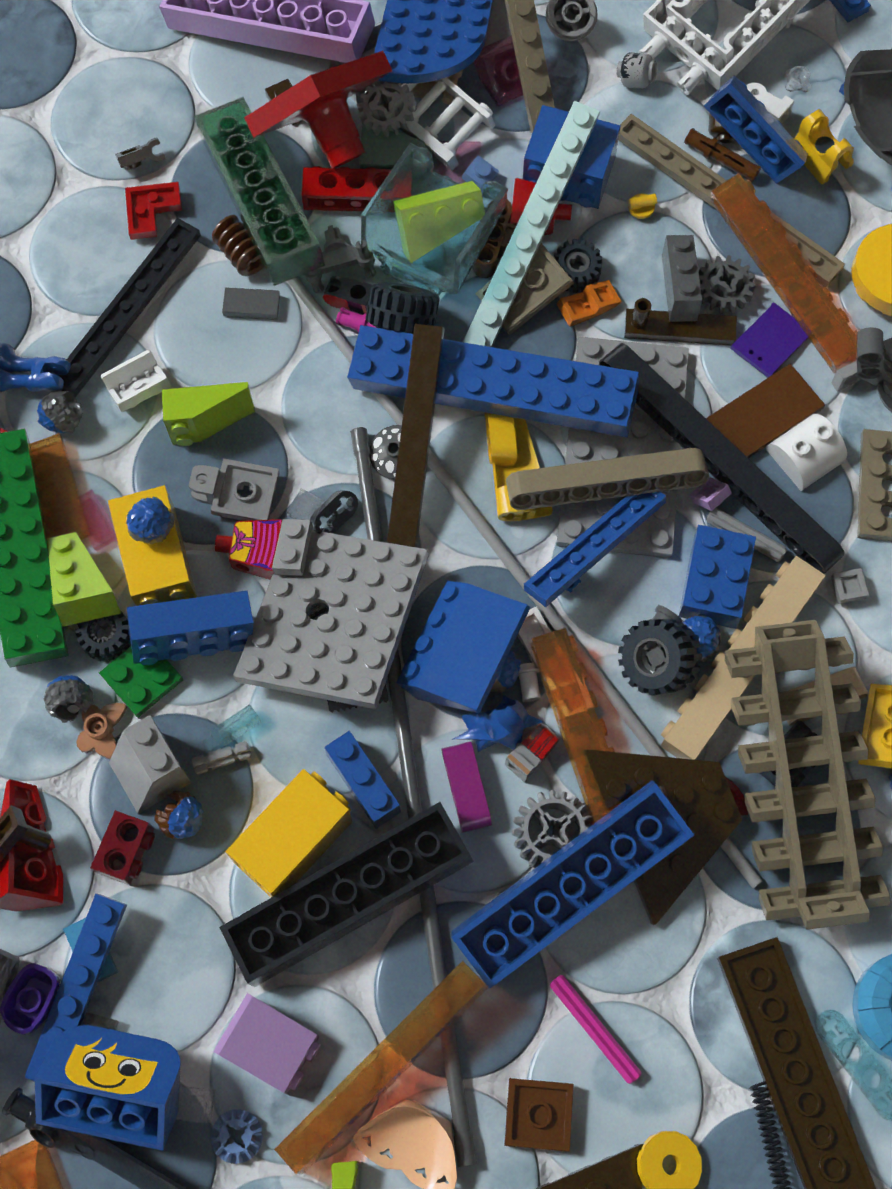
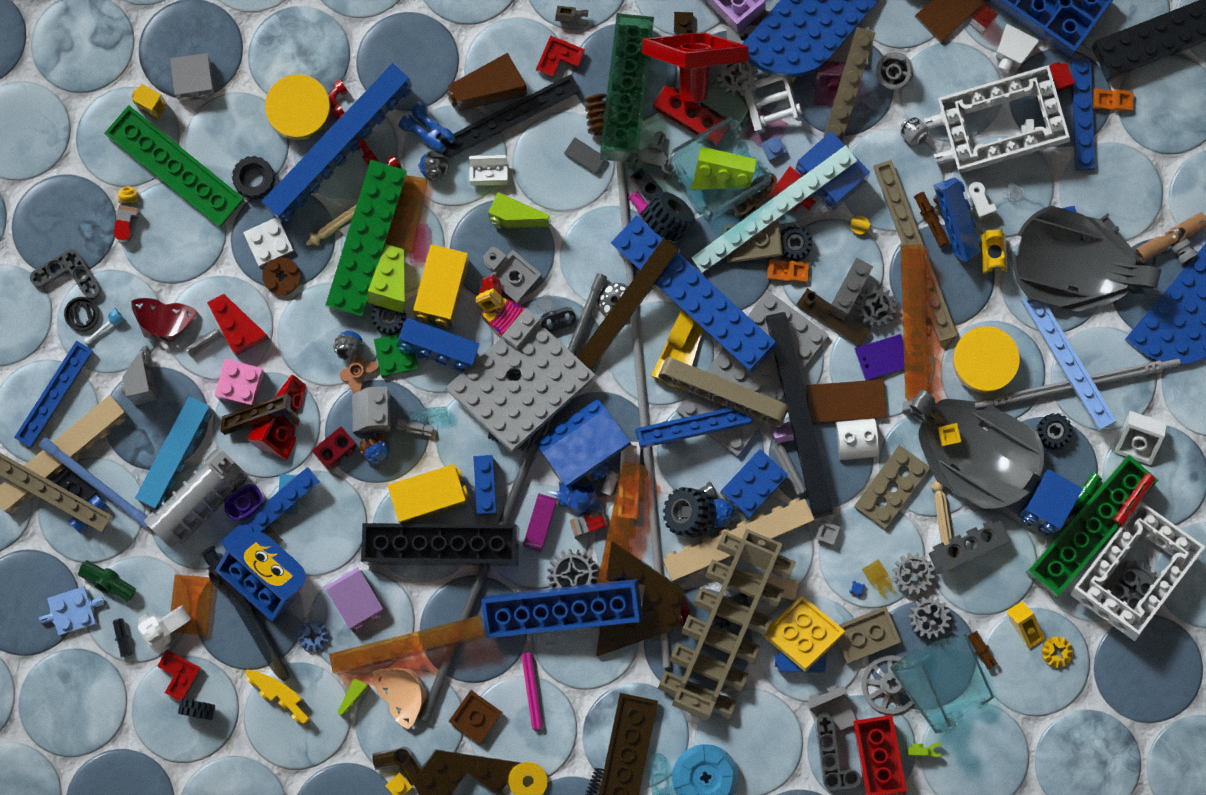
camera: 30 degrees right, 10 degrees up
blue piece [126,497,174,544] -> none
none -> reddish brown slope [447,53,527,111]
none -> leg [476,274,501,313]

